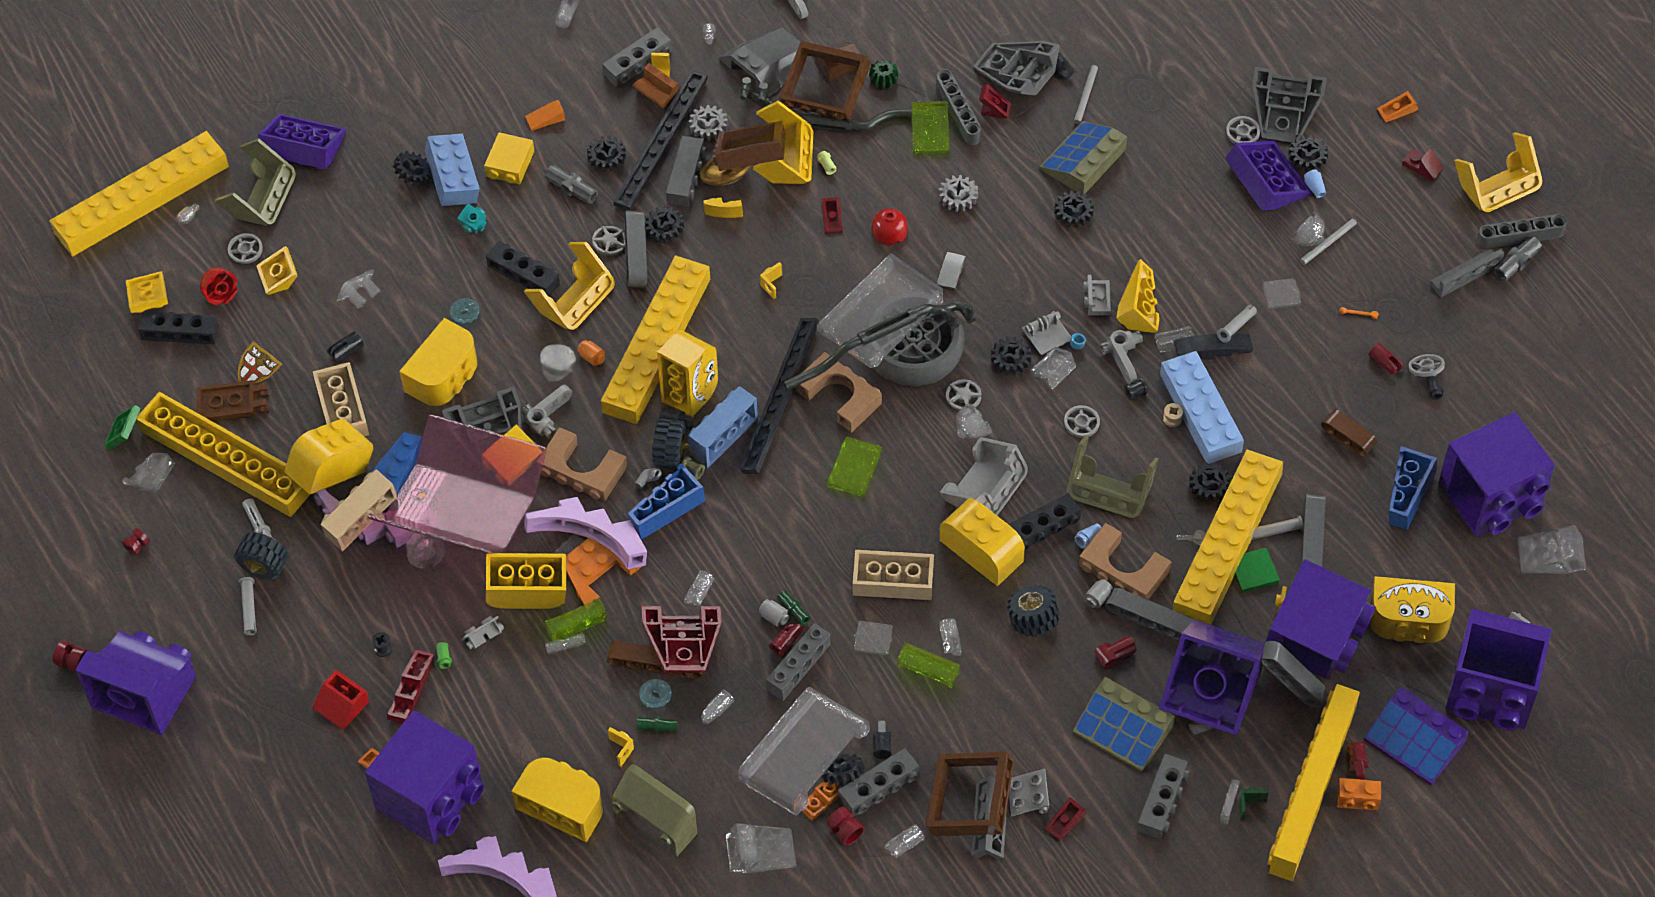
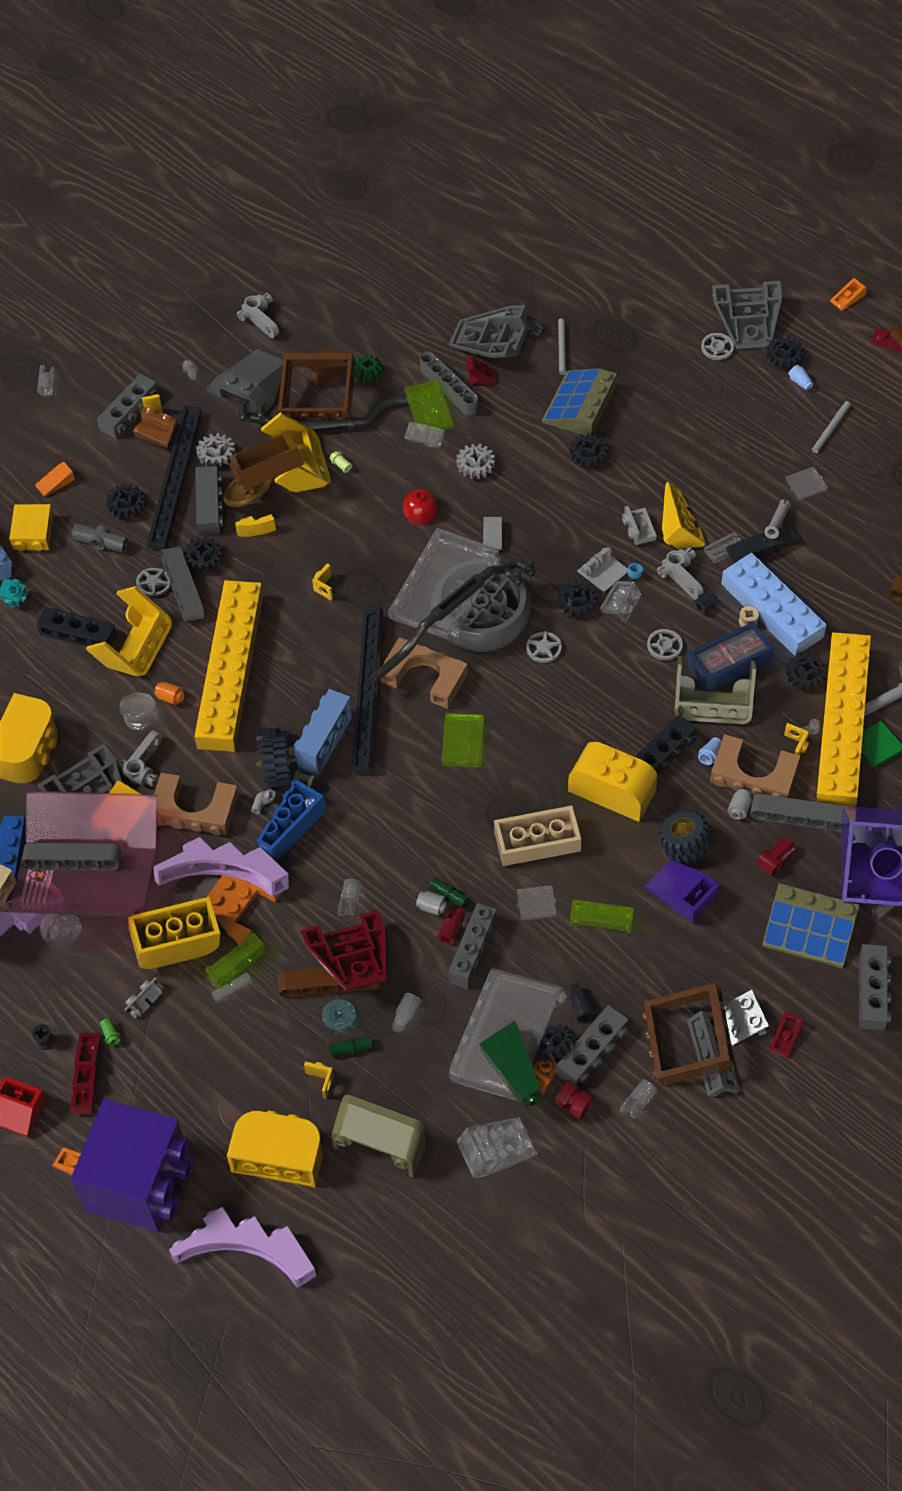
camera: 15 degrees left, 0 degrees up
clear light blue gear [450,298,480,325] -> none
yellow brick [657,330,718,416] -> none
dark red slope [821,197,843,234] -> none
clear hinge [939,619,962,656] -> none
light grey windscreen [940,437,1028,516] -> none
clear cylinder [955,404,992,442] -> none
dark purple slope [1225,141,1312,211] -> none
clear cylinder [1290,211,1325,248] -> none
orange hinge [1339,307,1379,319] -> none
none -> dark grey beam [21,843,122,871]
none -> clear slope [404,422,445,448]
none -> dark green slope [479,1021,542,1109]
none -> dark purple slope [645,860,720,923]
none -> brick [687,622,774,692]
none -> yellow bracket [784,723,809,756]

